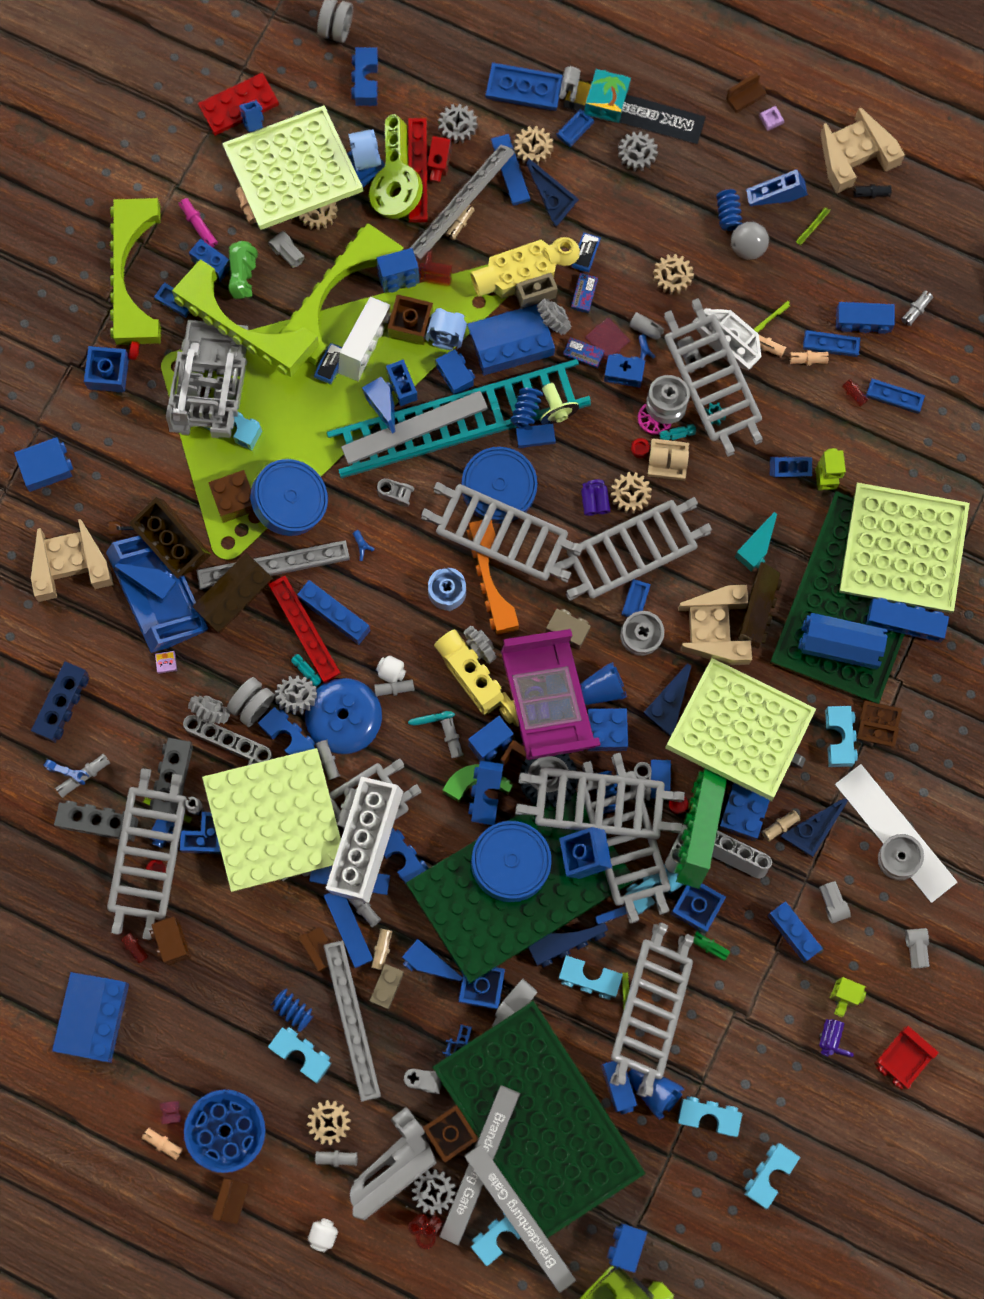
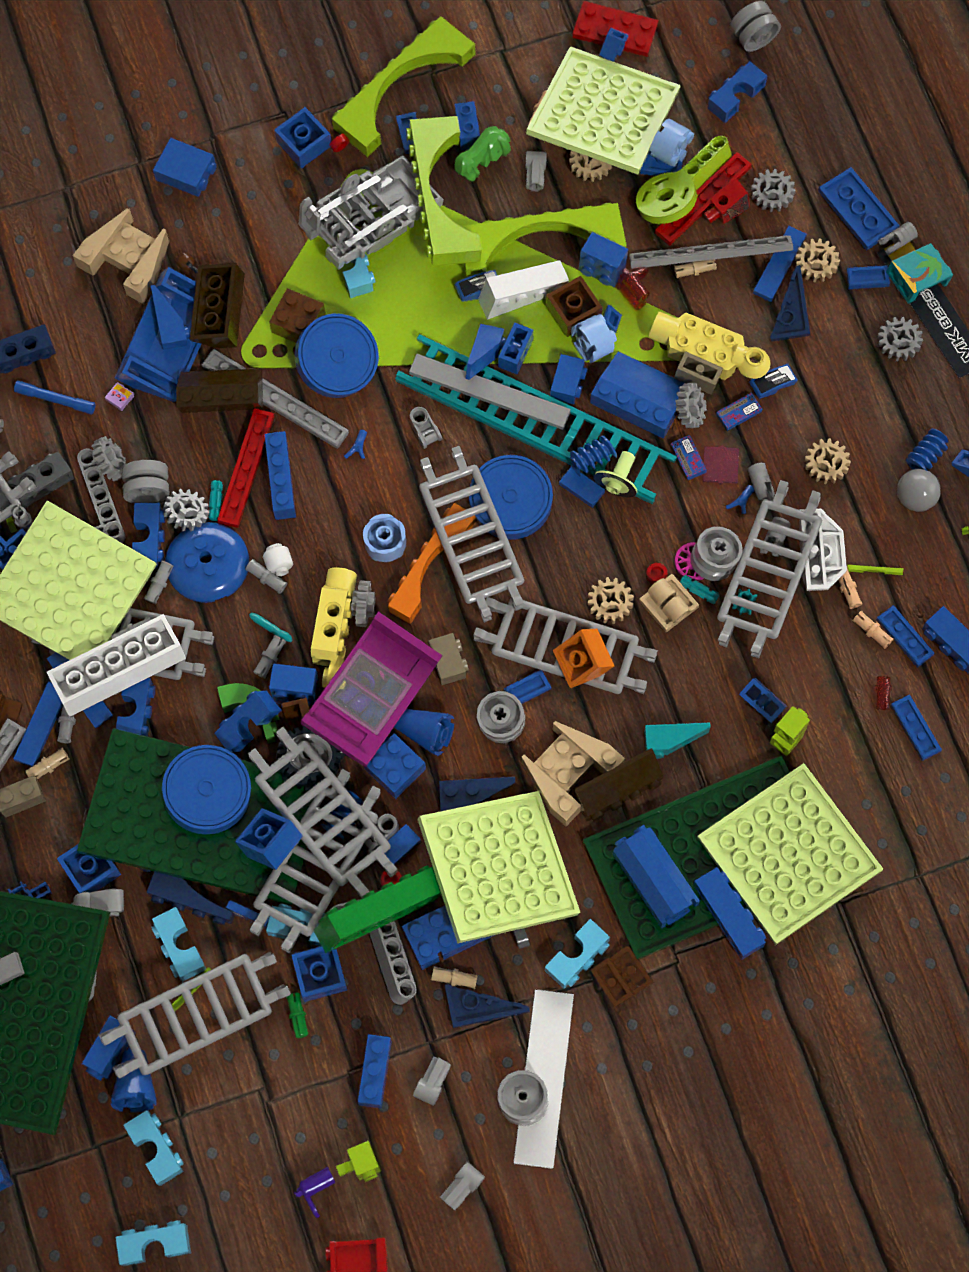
camera: 50 degrees right, 5 degrees down
dark pink pin [178,198,218,247] -> none
blue slope [402,939,463,982] -> none
dark purple piece [581,479,611,516] -> none
blue brick [604,354,645,388] -> none
none -> blue piece [14,381,96,415]
none -> orange slope [553,628,615,688]
none -> blue slope [603,305,622,333]

